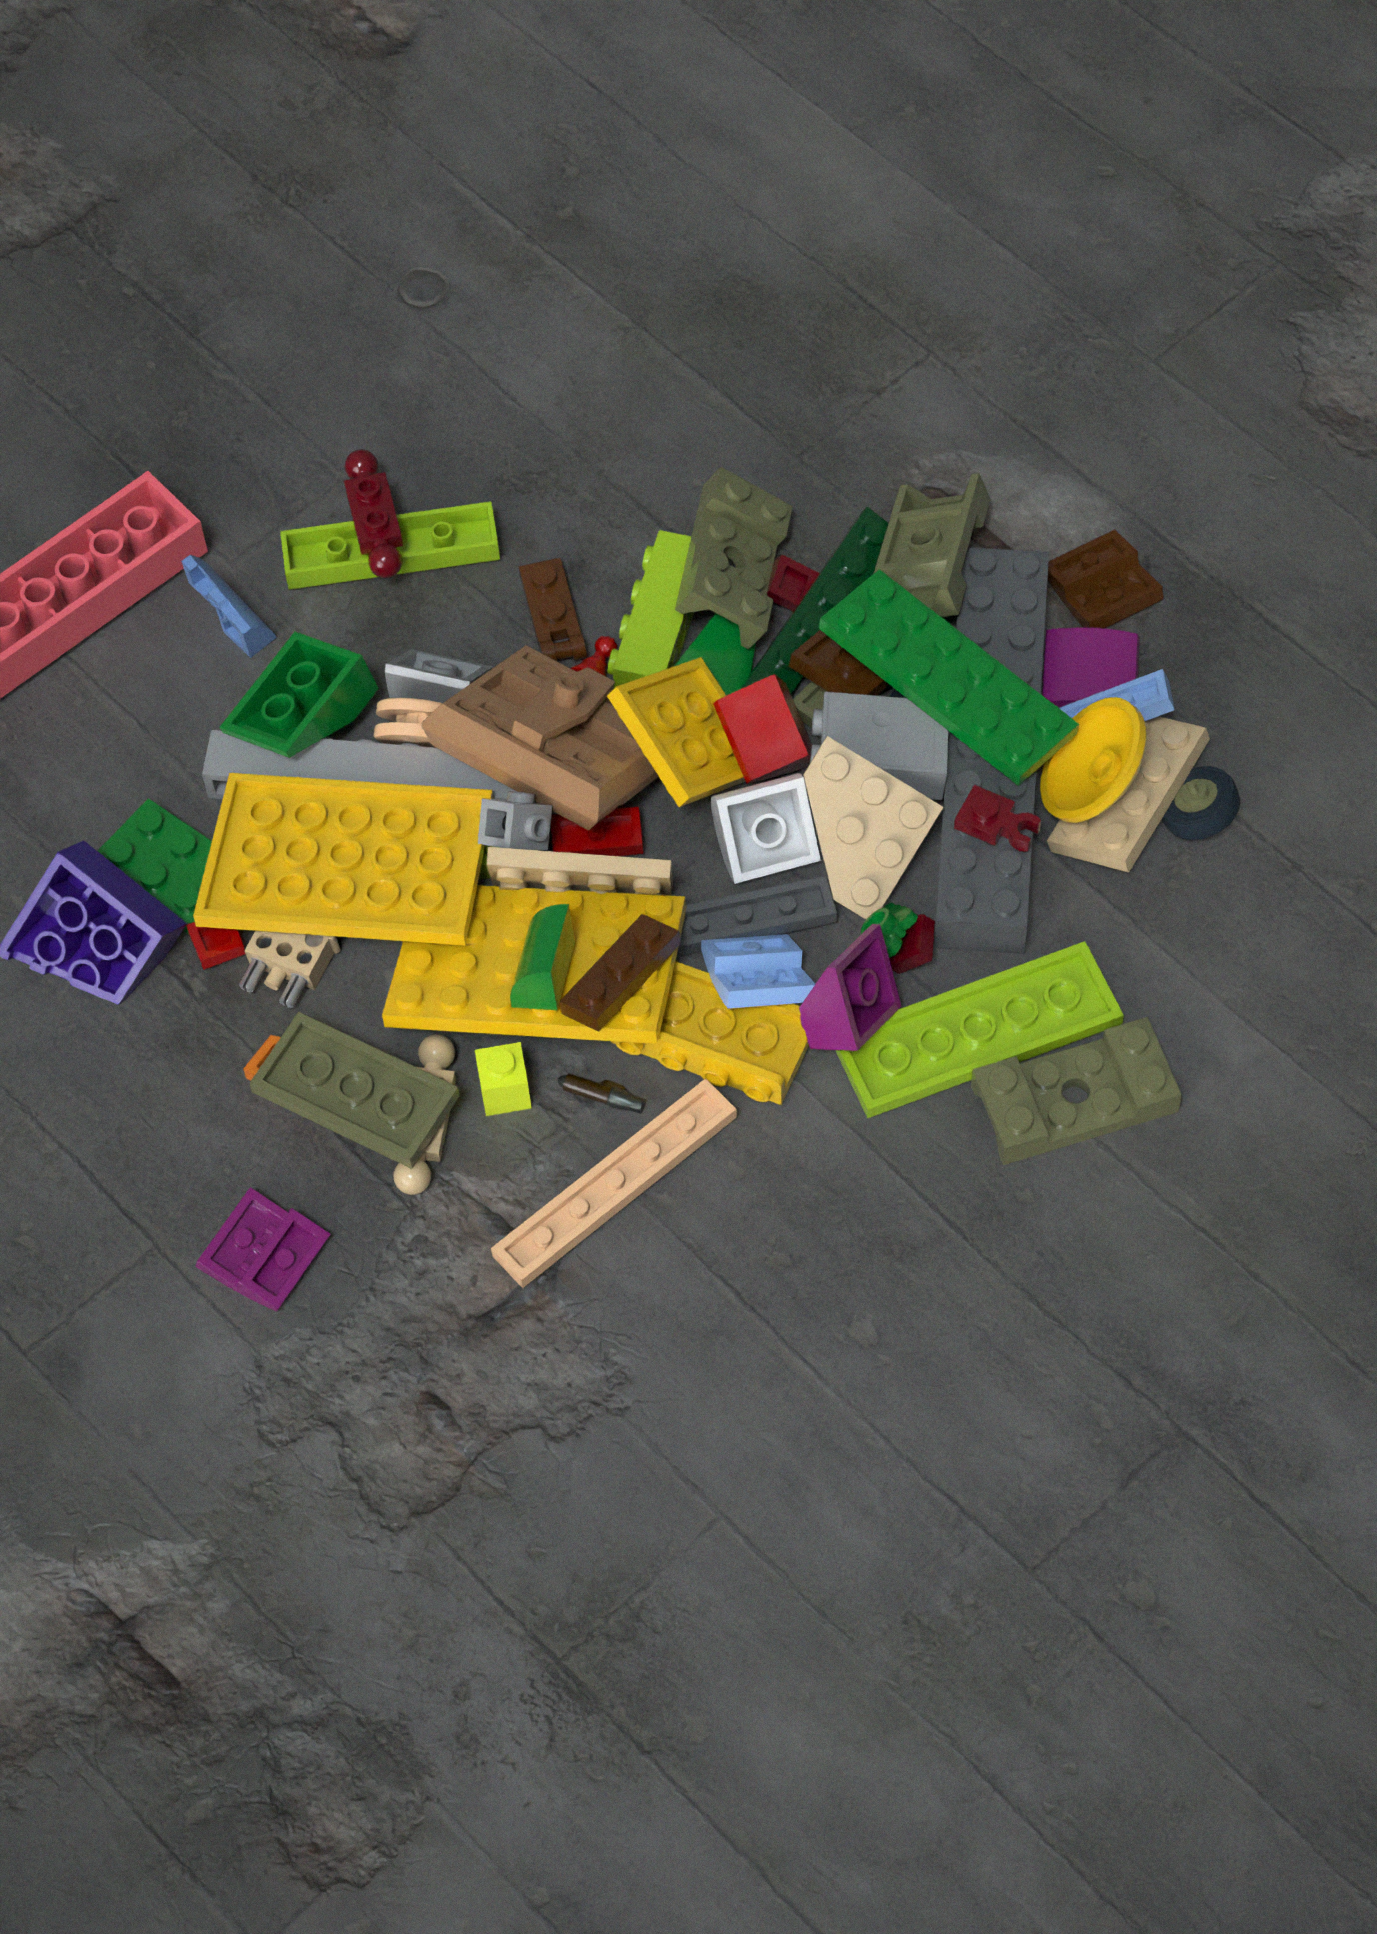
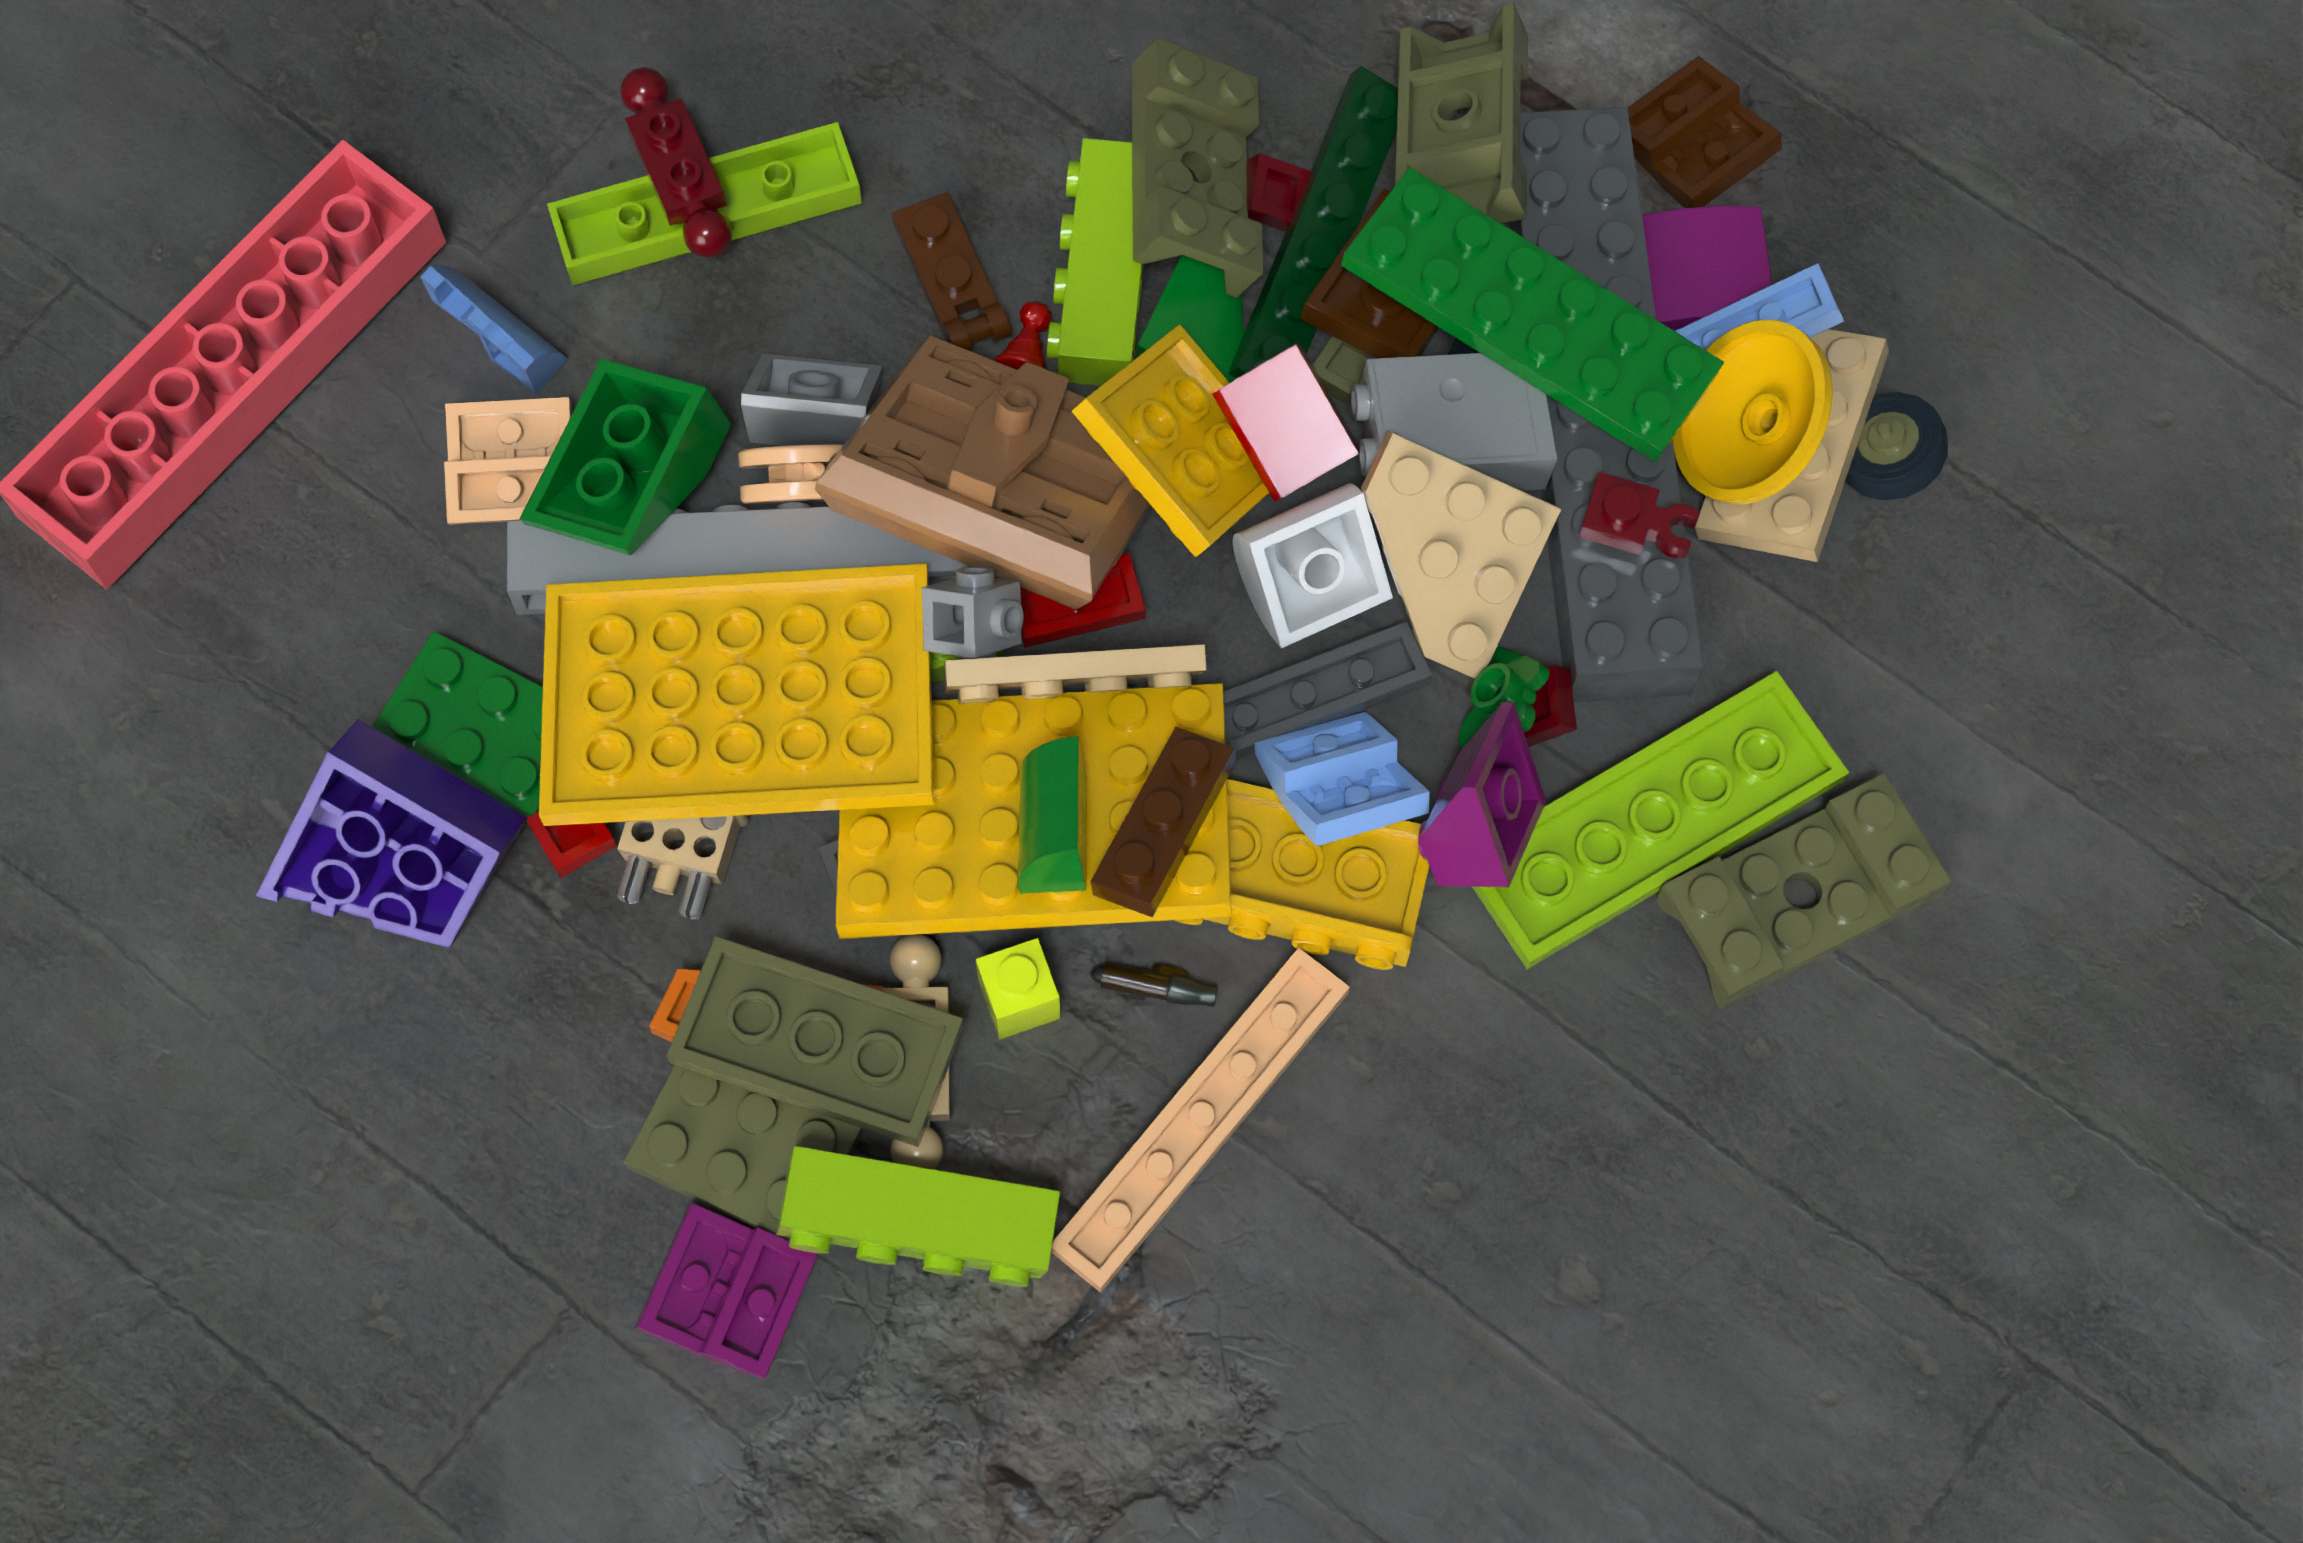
camera: 15 degrees left, 10 degrees up
none -> light nougat slope [444,397,573,525]
none -> olive plate [623,1065,863,1241]
none -> lime brick [776,1146,1060,1287]

